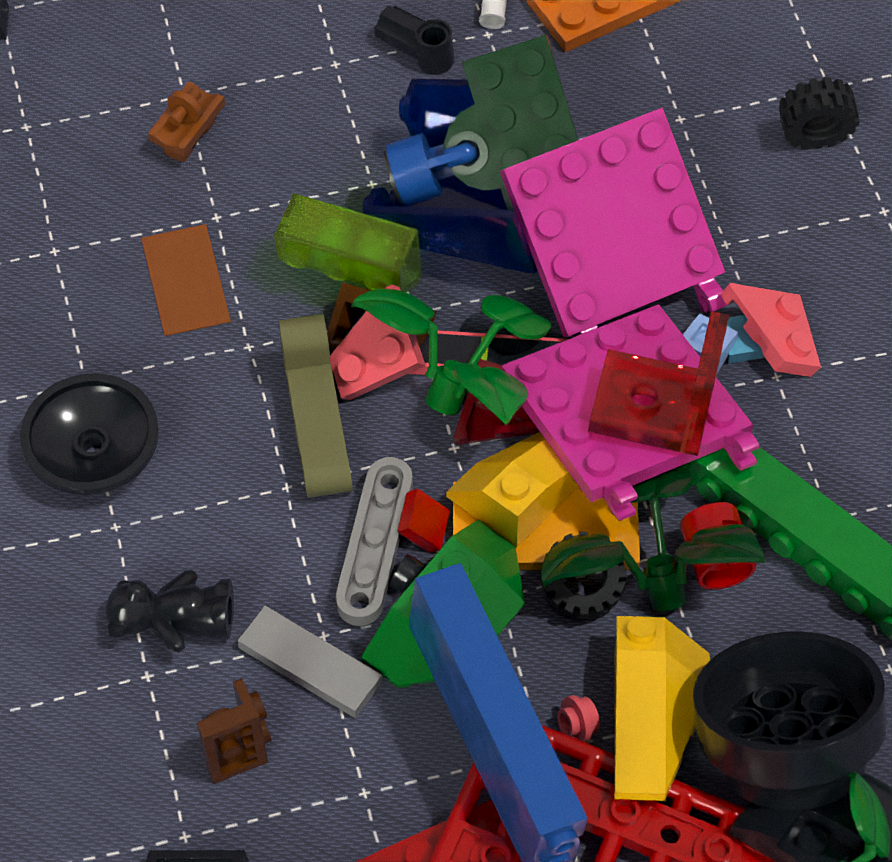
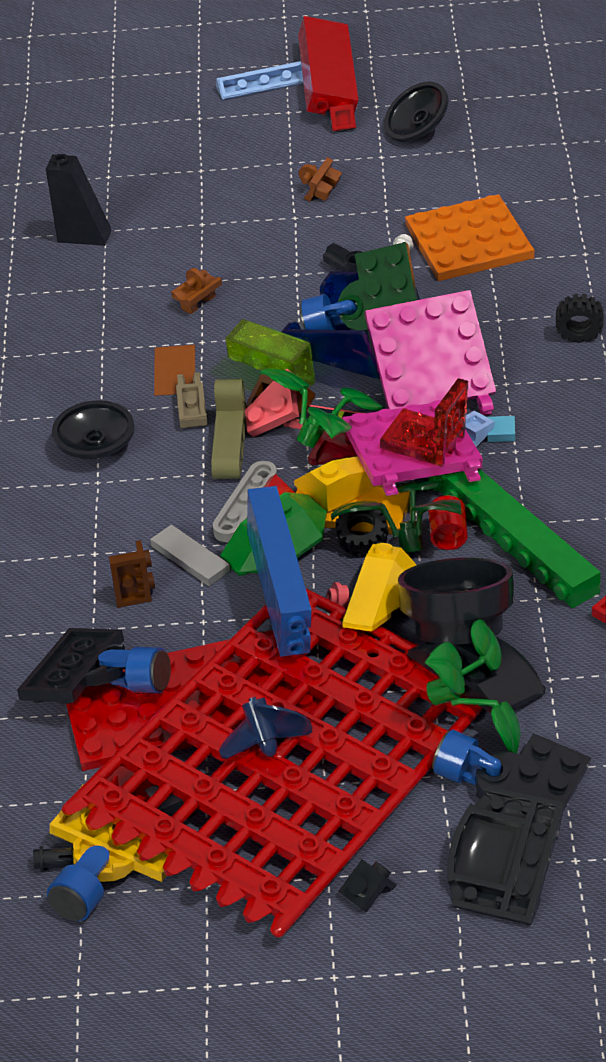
camera: 15 degrees right, 15 degrees down
black piece [106,570,234,652] -> none
coral wing [721,283,821,377] -> none
none -> dark tan hinge [176,372,207,428]

